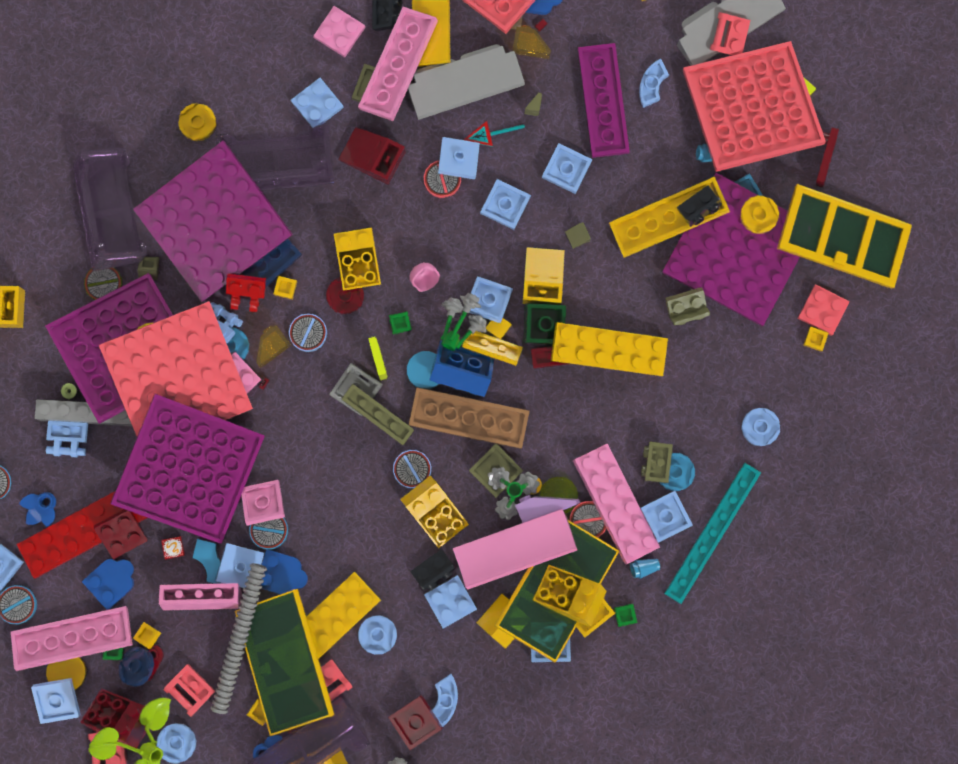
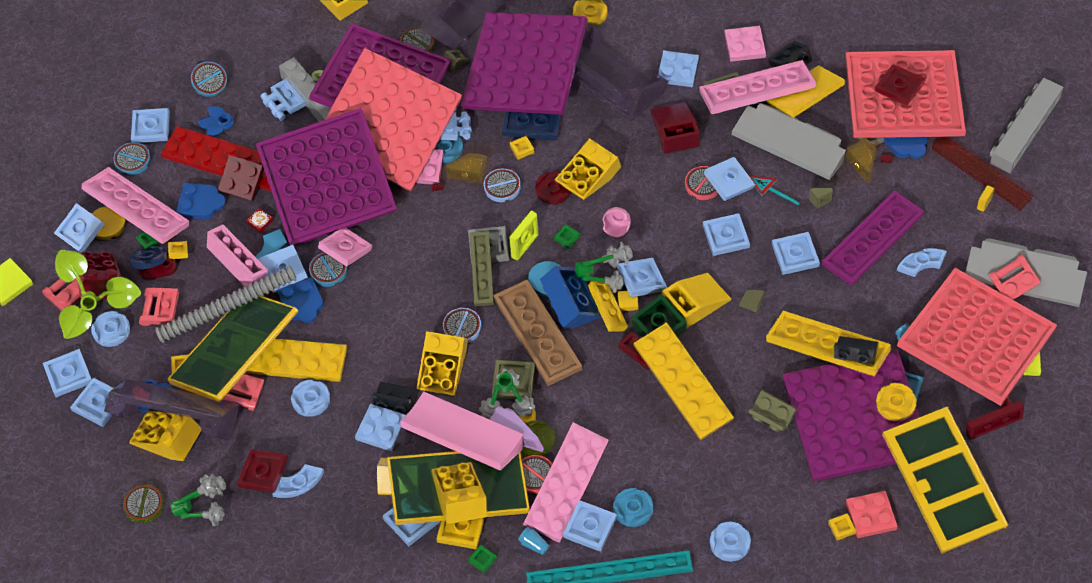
camera: 55 degrees right, 25 degrees down
red plate [226,274,266,312] -> none
olive bracket [641,442,673,483] -> none

